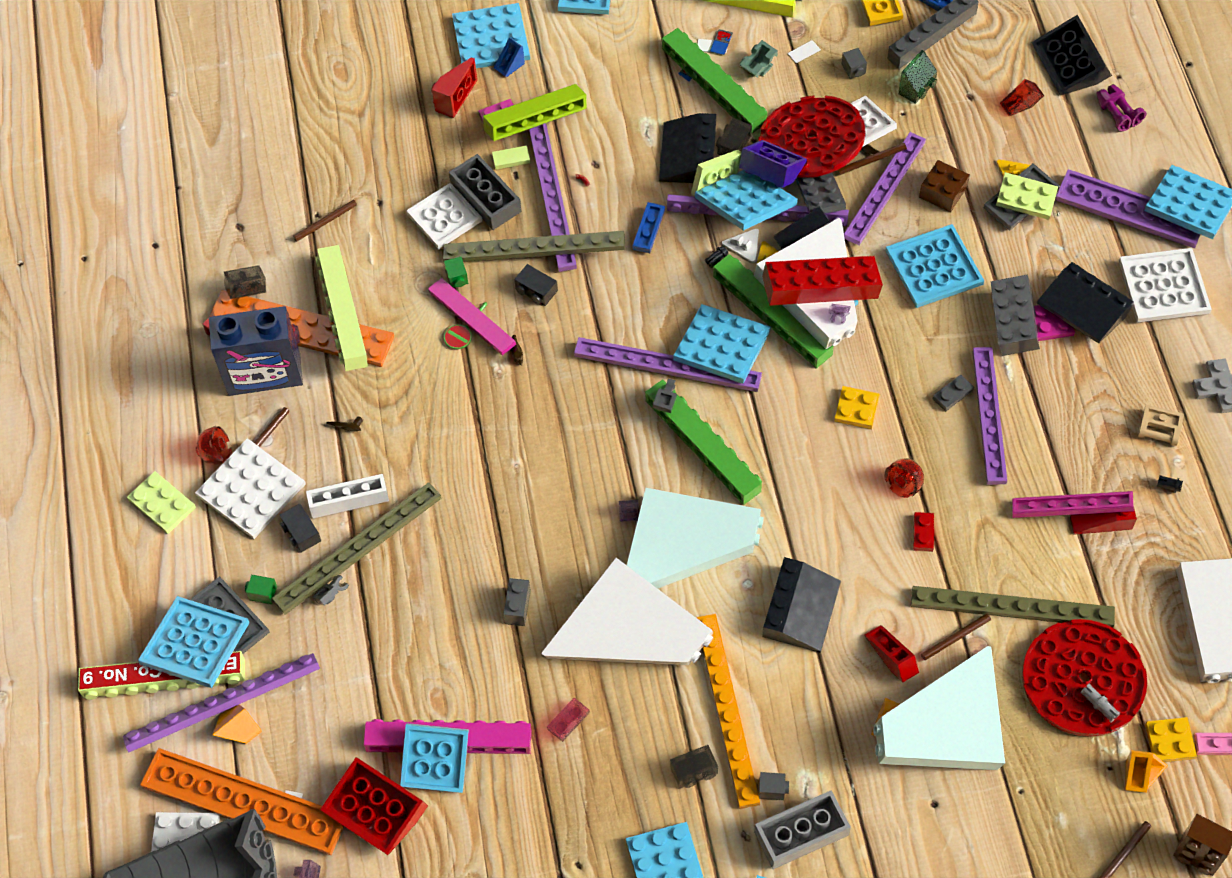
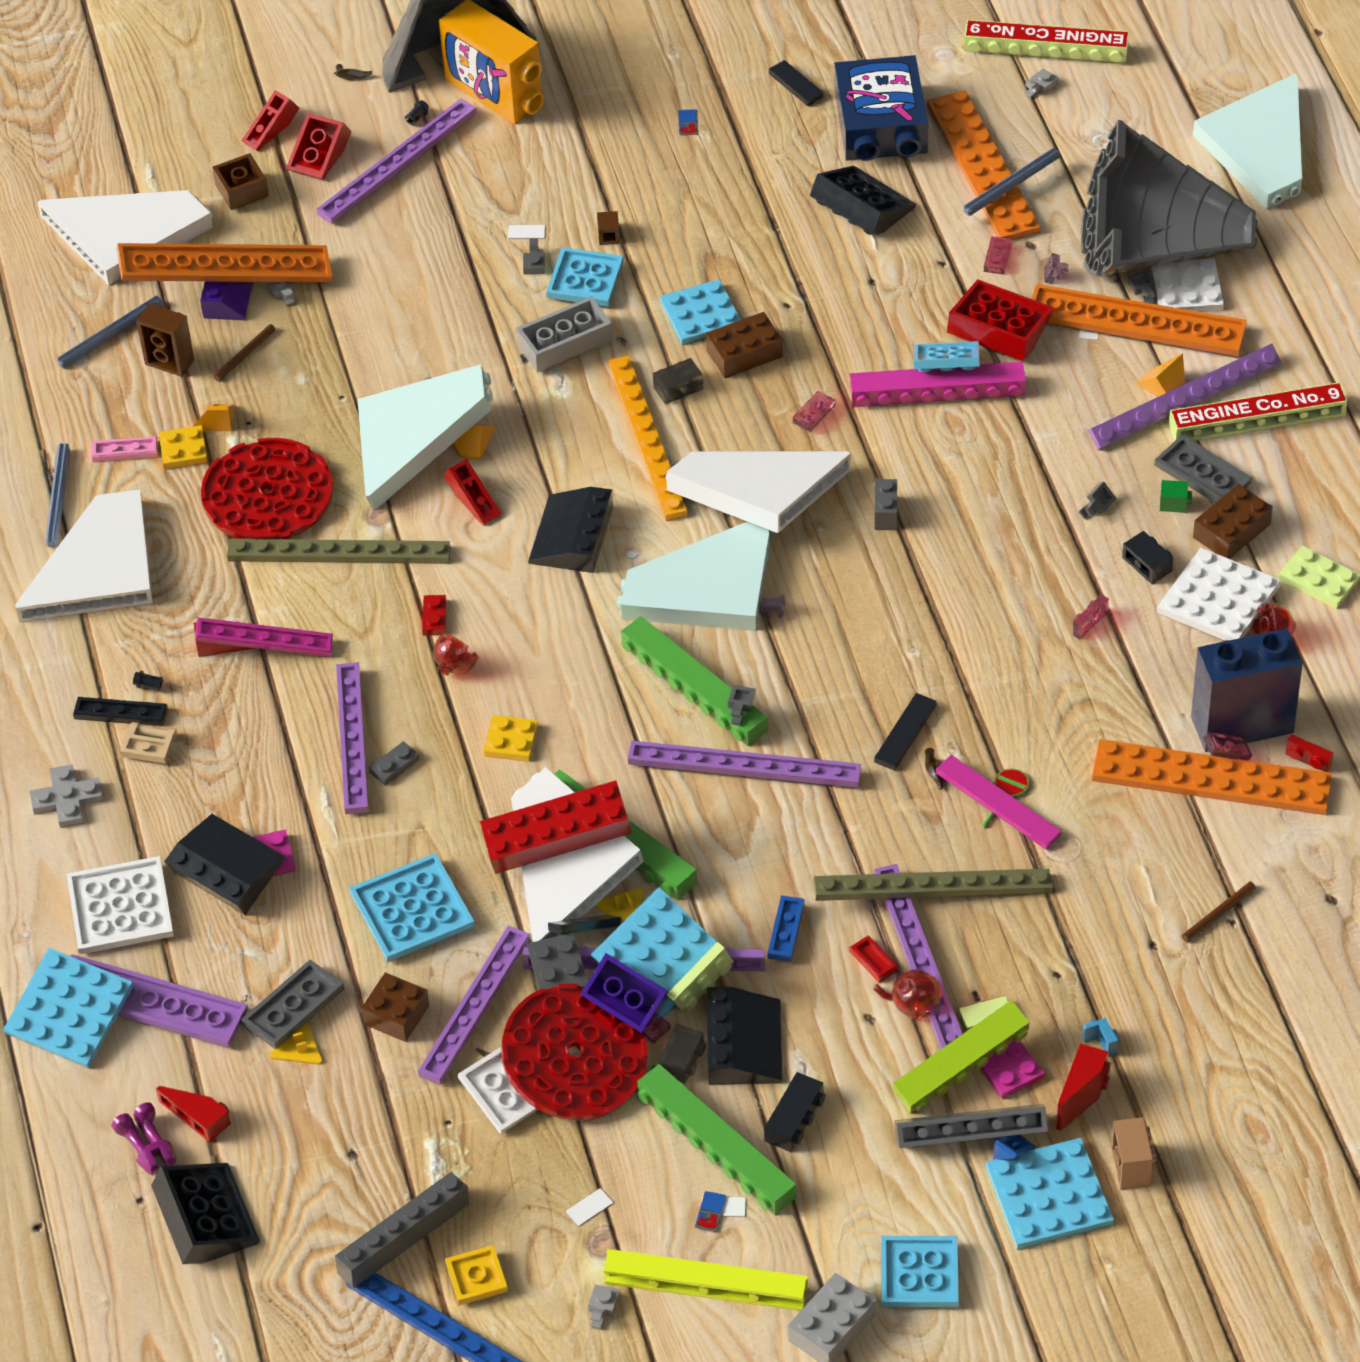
camera: 175 degrees right, 10 degrees down
medium azure plate [138,596,249,688] -> none
clear smoke brick [224,265,266,299] -> none
olive plate [272,482,442,615] -> none
white brick [306,474,389,518] -> none
yellowish green brick [315,245,368,371] -> none
dark brown bar [326,416,363,432] -> none
white plate [407,183,482,250] -> none
green brick [444,256,469,288] -> none
dark grey brick [449,154,522,230] -> none
black brick [514,264,558,306] -> none
medium azure plate [673,304,771,384] -> none
black pin [705,246,729,268] -> none
sand green cylinder [740,40,778,78] -> none
dark grey brick [759,772,789,801] -> none
clear purple tile [828,303,851,324] -> none
reddish brown bar [838,143,907,175] -> none
dark grey brick [841,48,867,79] -> none
clear green slope [898,50,937,104] -> none
reddish brown bar [921,614,991,661] -> none
dark grey brick [990,274,1040,356] -> none
yellowish green plate [996,172,1058,220] -> none
clear red slope [1000,79,1044,116] -> none
light grey pin [1080,684,1120,722] -> none
none -> black tile [73,697,168,727]
none -> red slope [156,1085,231,1143]
none -> reddish brown brick [706,312,783,378]
none -> black brick [764,1072,826,1152]
none -> red tile [849,935,898,983]
none -> black tile [874,693,937,771]
none -> clear red cylinder [892,969,942,1019]
none -> dark grey brick [894,1104,1048,1148]
none -> clear pink plate [1072,594,1109,640]
none -> dark azure bracket [1082,1018,1120,1057]
none -> medium nougat brick [1111,1117,1156,1190]
none -> reddish brown brick [1193,483,1273,559]

